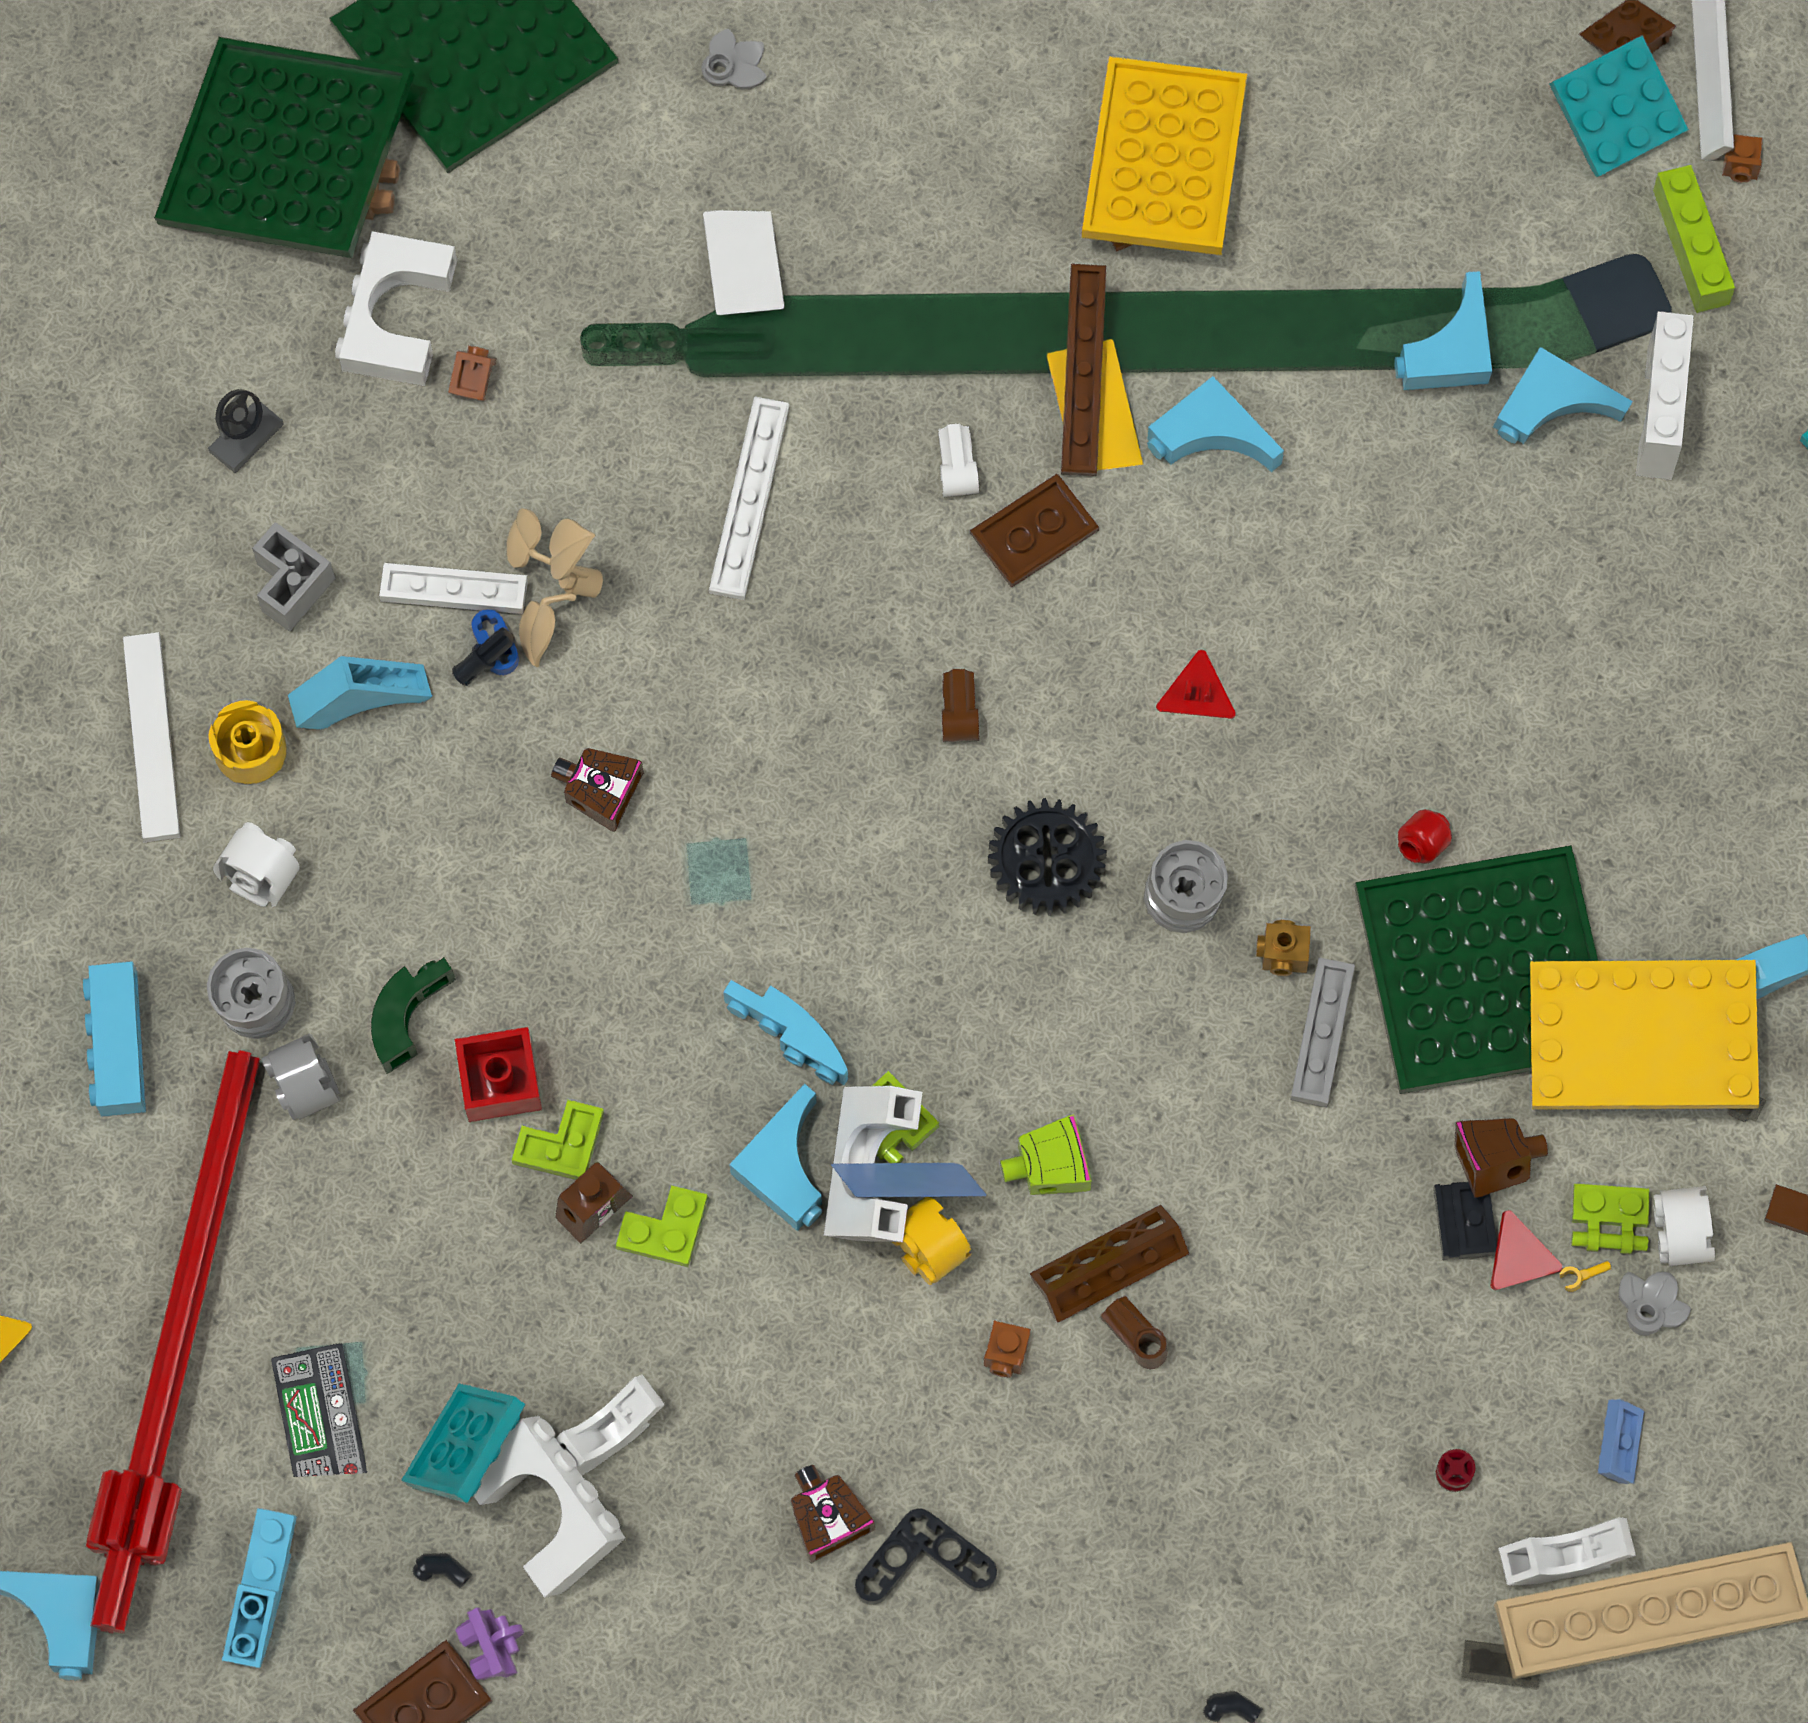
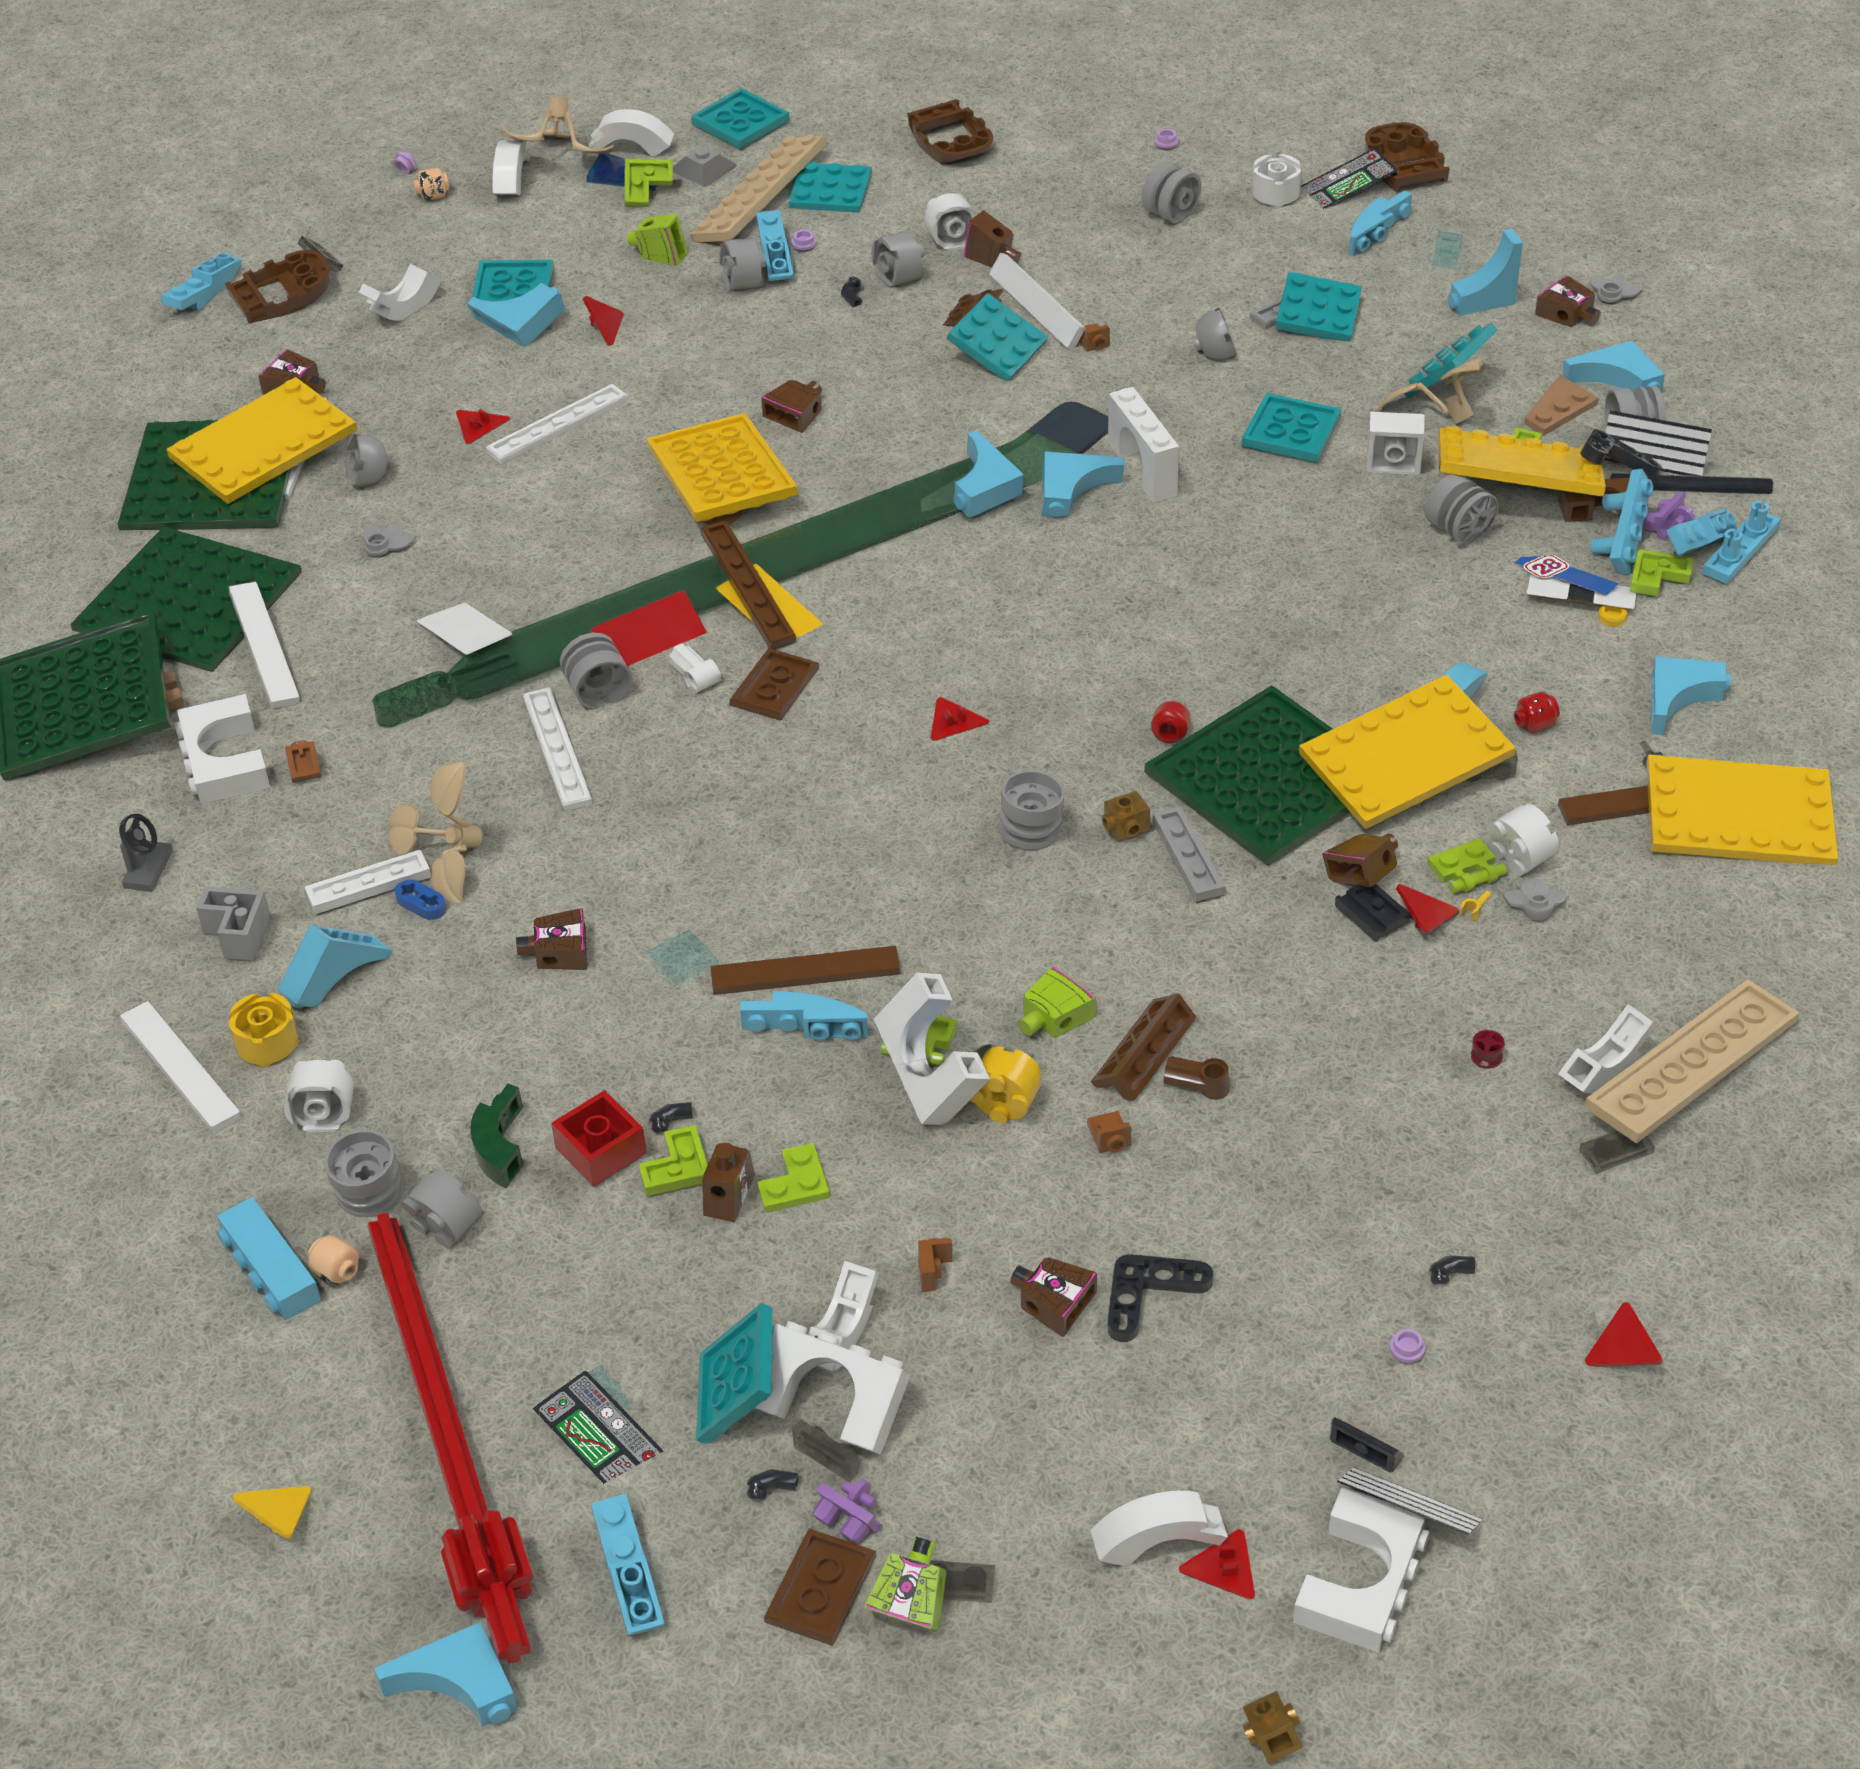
camera: 30 degrees left, 25 degrees down
black axle [452,627,515,686] -> none
medium azure arch [729,1084,823,1231] -> none
reddish brown piece [942,669,979,742] -> none
black gear [988,798,1107,916] -> none
medium azure arch [1147,376,1284,472] -> none
medium blue plate [1598,1399,1644,1484] -> none
lime brick [1653,165,1735,313] -> none
none -> white tile [229,582,300,709]
none -> light nougat head [308,1235,359,1285]
none -> light grey wheel [560,632,632,709]
none -> red sticker [591,590,707,666]
none -> black arm [649,1102,693,1133]
none -> reddish brown tile [710,946,900,995]
none -> reddish brown torso [761,380,822,433]
none -> clear smoke plate [792,1420,858,1482]
none -> dark orange bracket [918,1238,952,1292]

